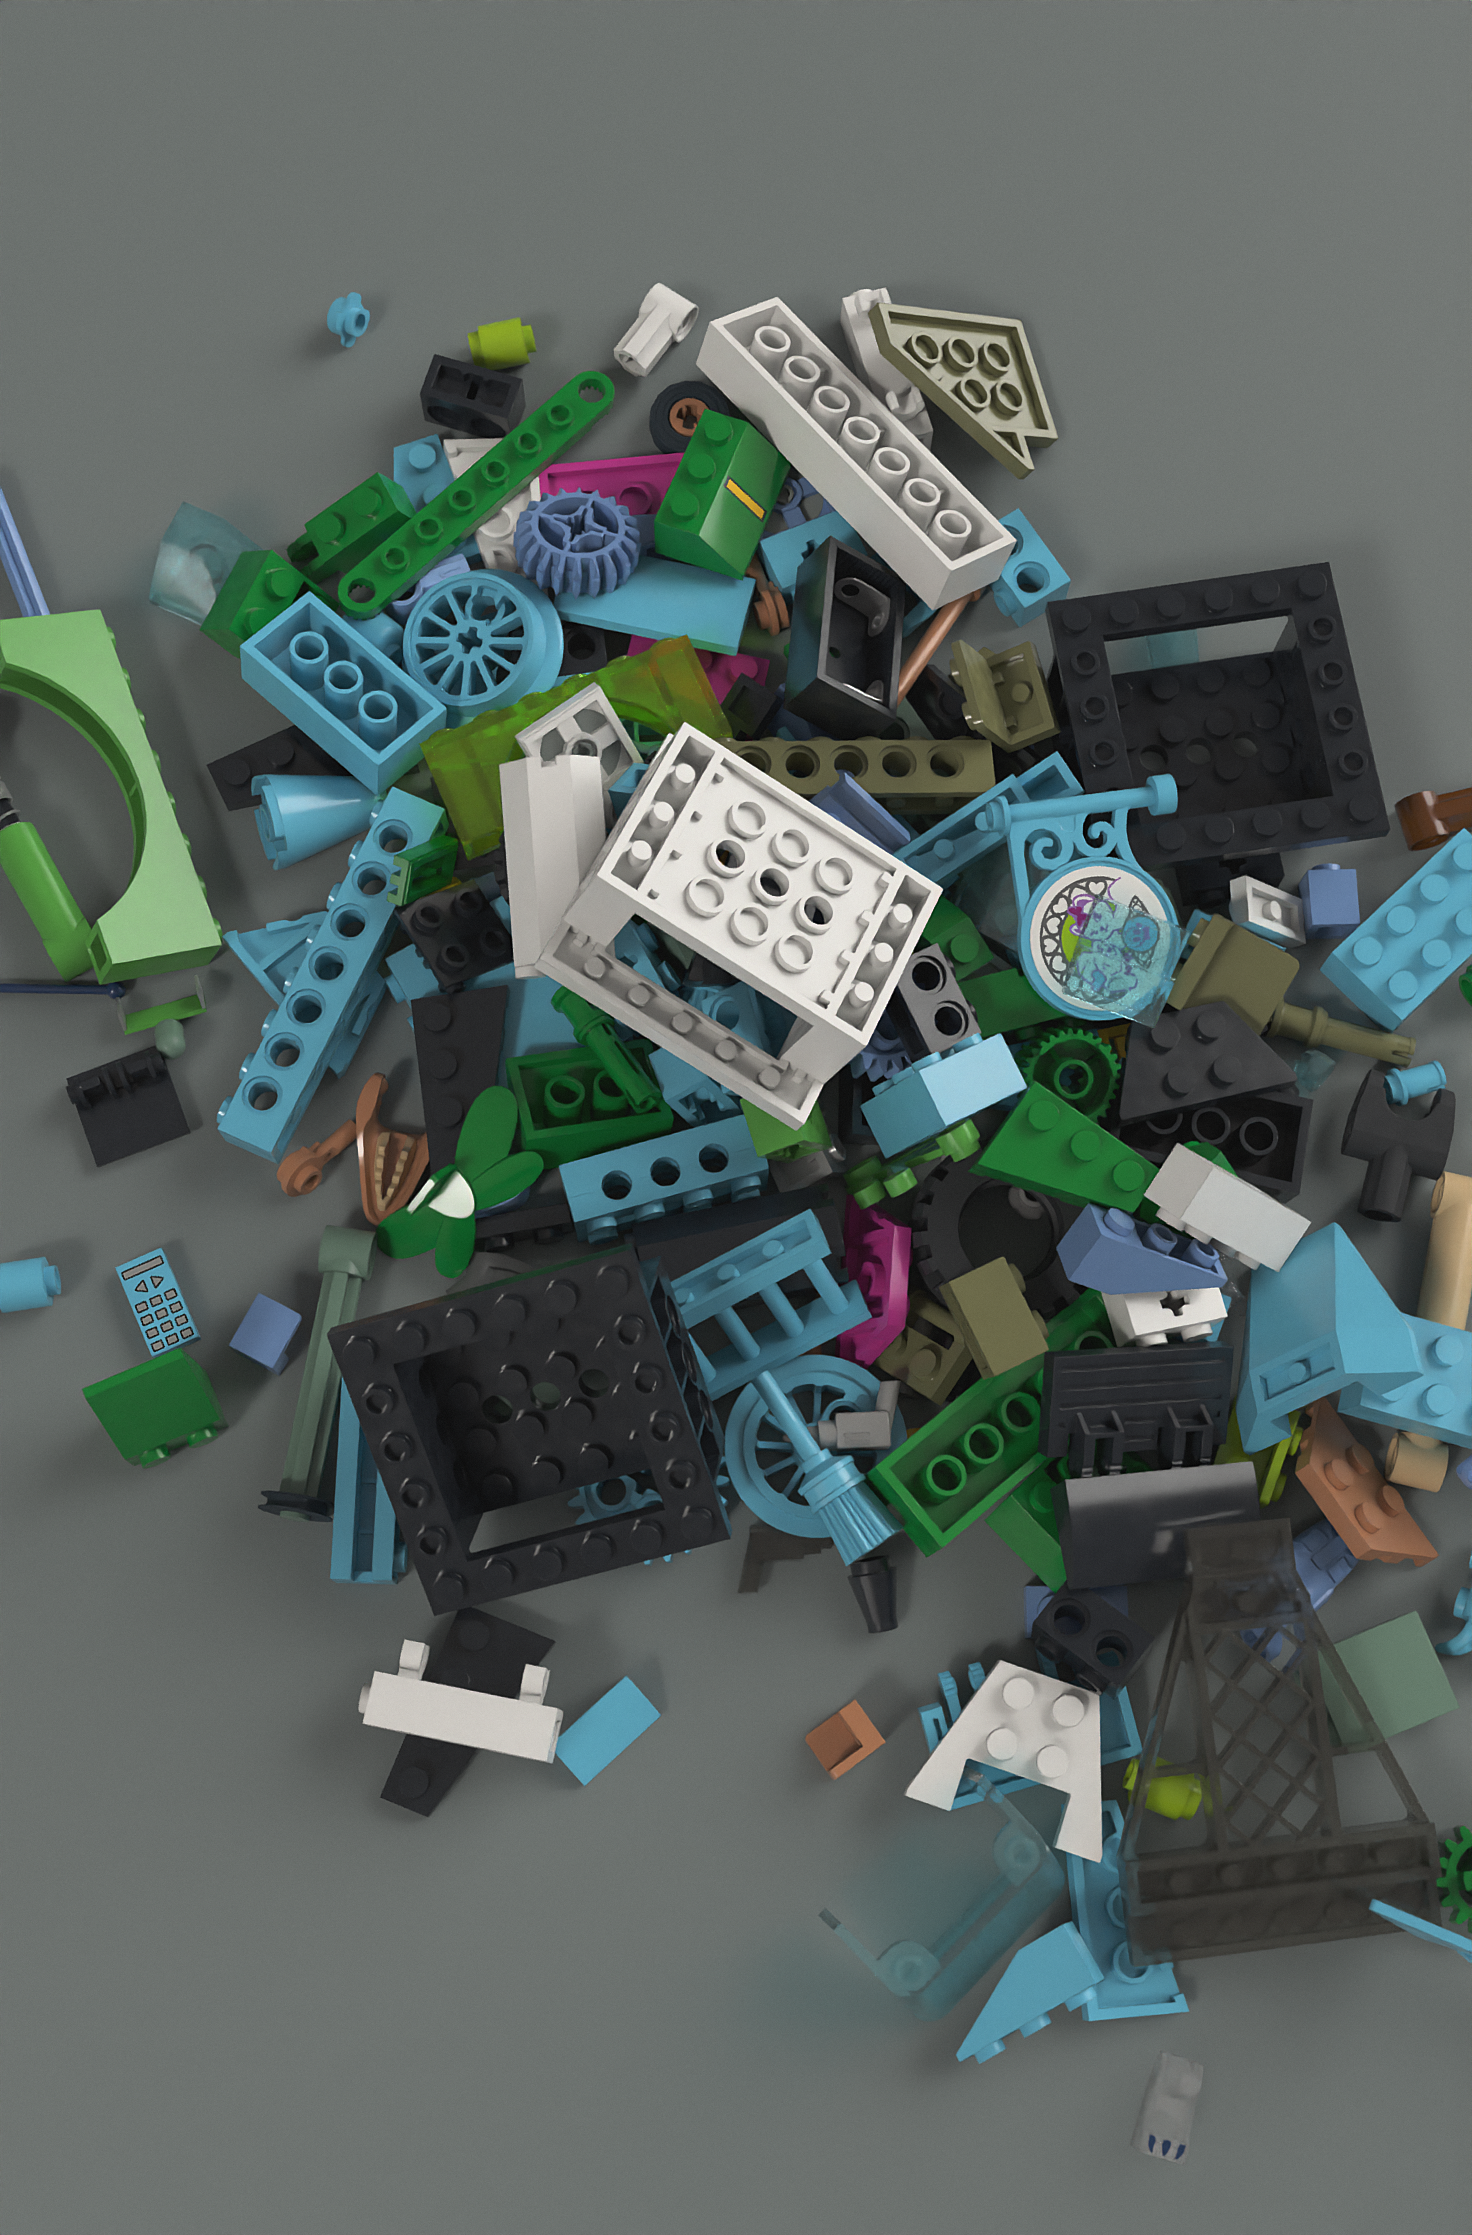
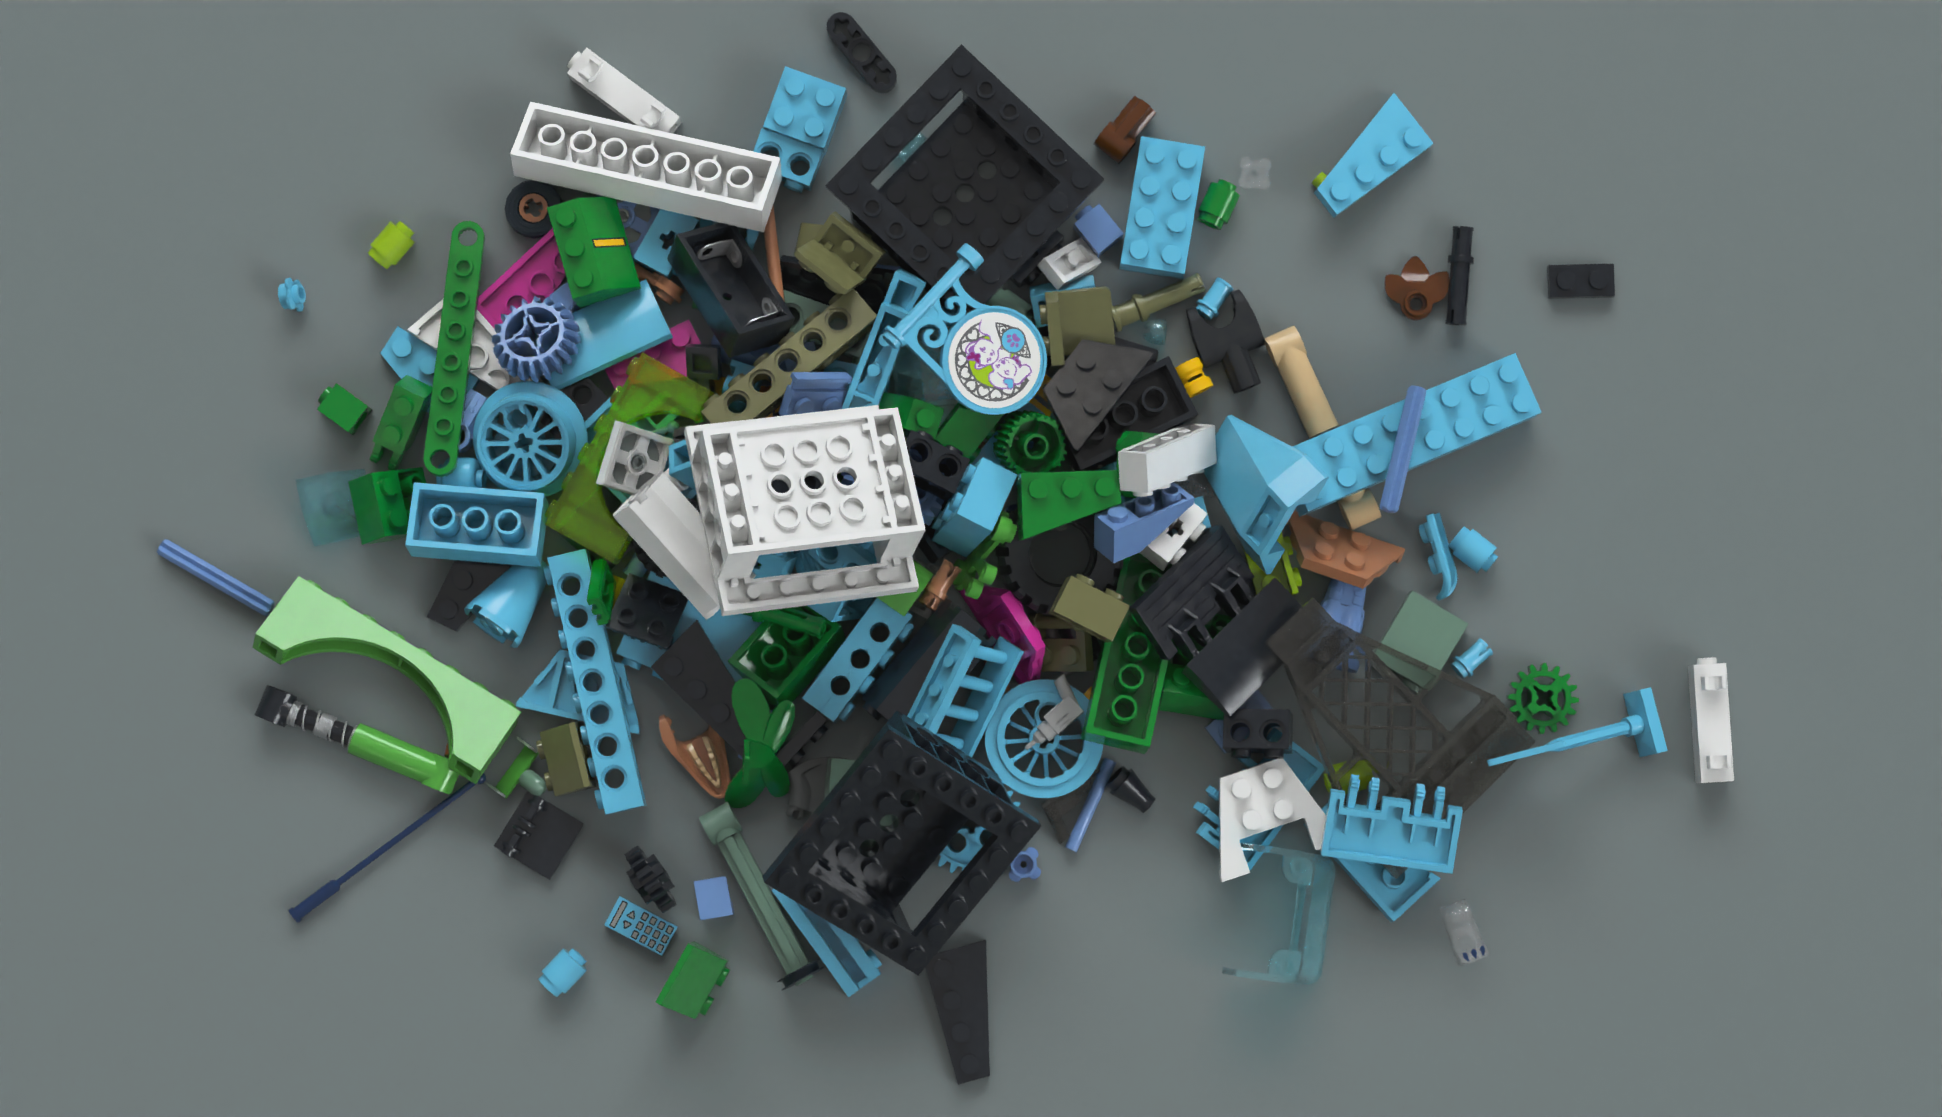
camera: 35 degrees left, 10 degrees up
nougat plate [277,1119,357,1197] -> none
white brick [359,1640,564,1764] -> none
black brick [420,354,526,439] -> none
medium azure slope [555,1675,661,1786] -> none
white piece [614,283,699,377] -> none
medium azure piece [751,1370,904,1567] -> none
nougat panel [805,1700,886,1780] -> none
olive wing [868,302,1058,479] -> none
medium azure slope [956,1921,1105,2064] -> none
clear light blue slope [1062,894,1191,1028] -> none
none -> green brick [317,383,372,435]
none -> olive slope [536,722,596,797]
none -> black gear [624,846,677,913]
none -> medium azure brick [763,66,847,155]
none -> black beam [827,12,897,93]
none -> nougat pin [918,559,962,612]
none -> medium blue plate [1009,847,1041,882]
none -> medium blue bar [1065,758,1116,852]
none -> yellow wheel [1175,357,1214,398]
none -> medium azure hinge [1320,774,1463,874]
none -> medium azure pin [1451,638,1493,679]

